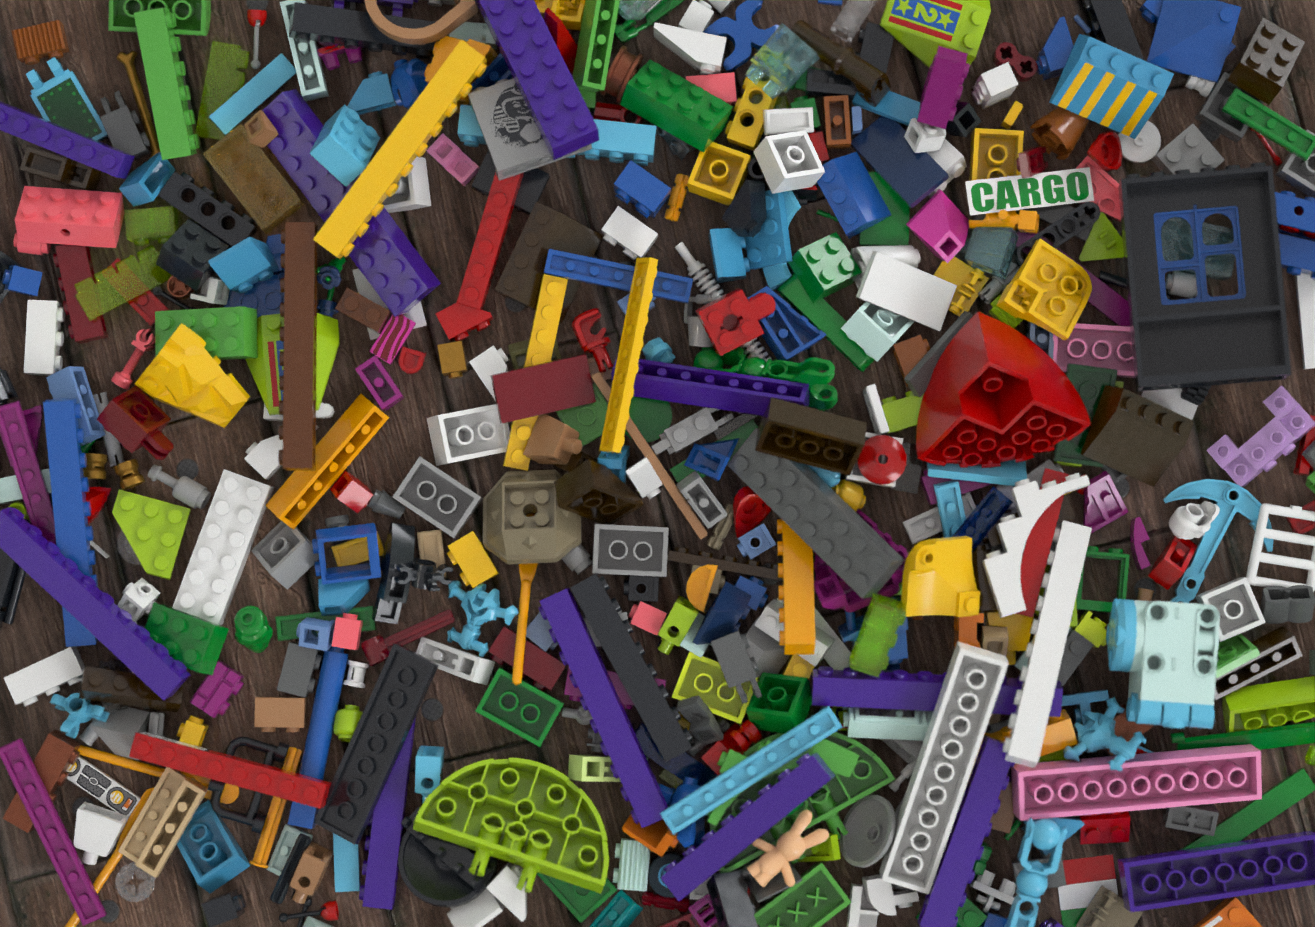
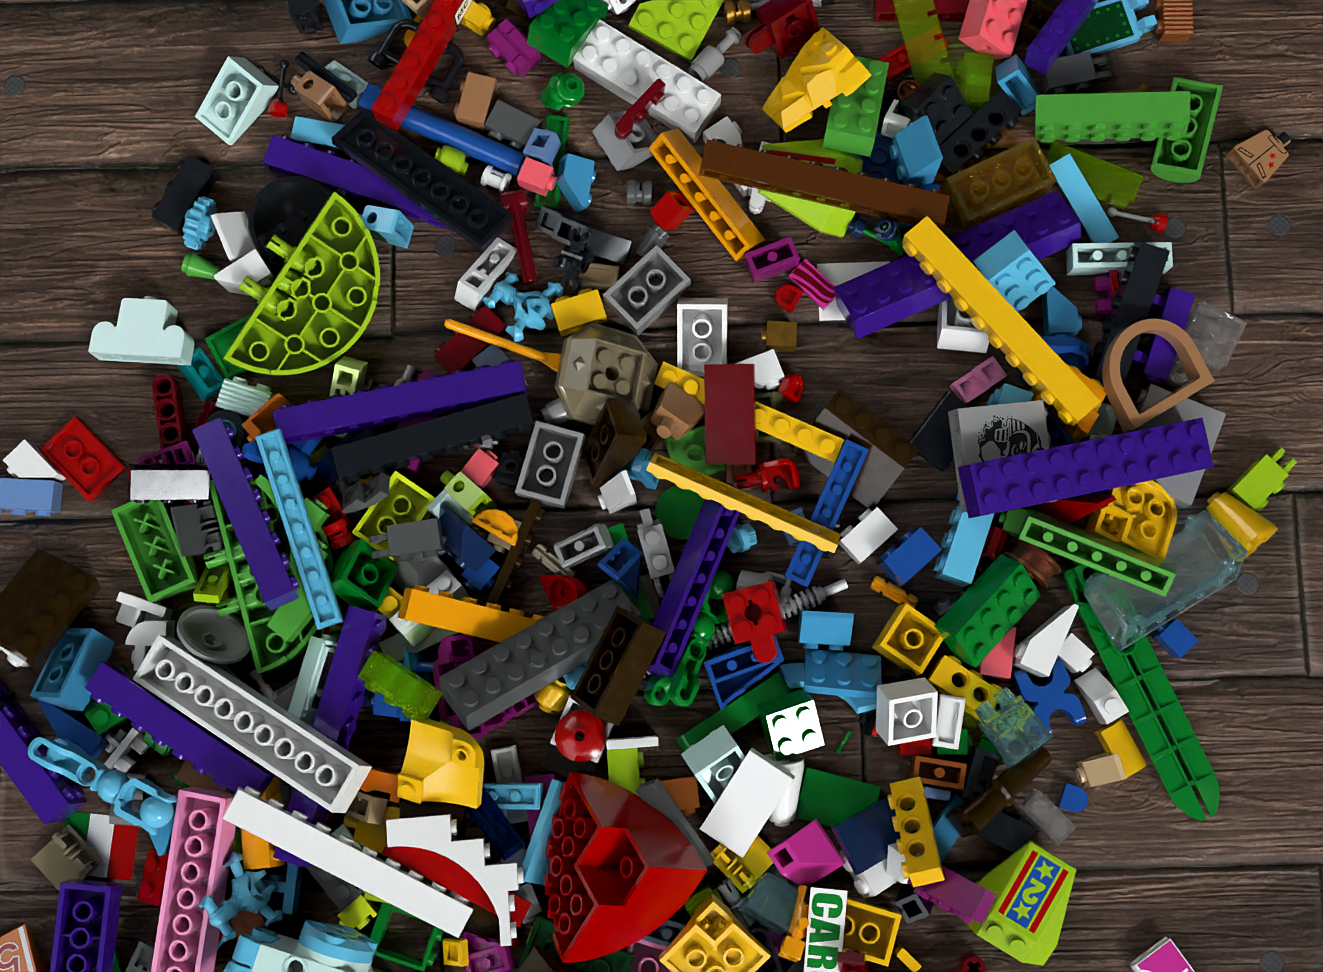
camera: 110 degrees right, 5 degrees down
coral bar [111,328,155,390] -> none
medium nougat slope [244,110,278,148] -> none
light orange axle [249,747,303,869] -> none
blue window [312,523,381,585] -> none
yellow tile [331,531,384,567] -> none
reddish brown brick [335,288,392,334] -> none
red slope [435,302,493,342] -> none
red brick [457,172,524,309] -> none
green brick [475,667,565,747] -> none
medium nougat tile [591,372,708,540] -> none
black slope [721,180,766,237] -> none
medium blue brick [736,523,776,559] -> none
light nougat animal [747,810,829,888] -> none
blue slope [817,152,891,239] -> none
white brick [971,62,1018,109] -> none
none -> yellow tile [442,937,469,967]
none -> dark red hinge [614,78,666,140]
none -> red tile [778,374,804,403]
none -> yellow brick [887,776,945,887]

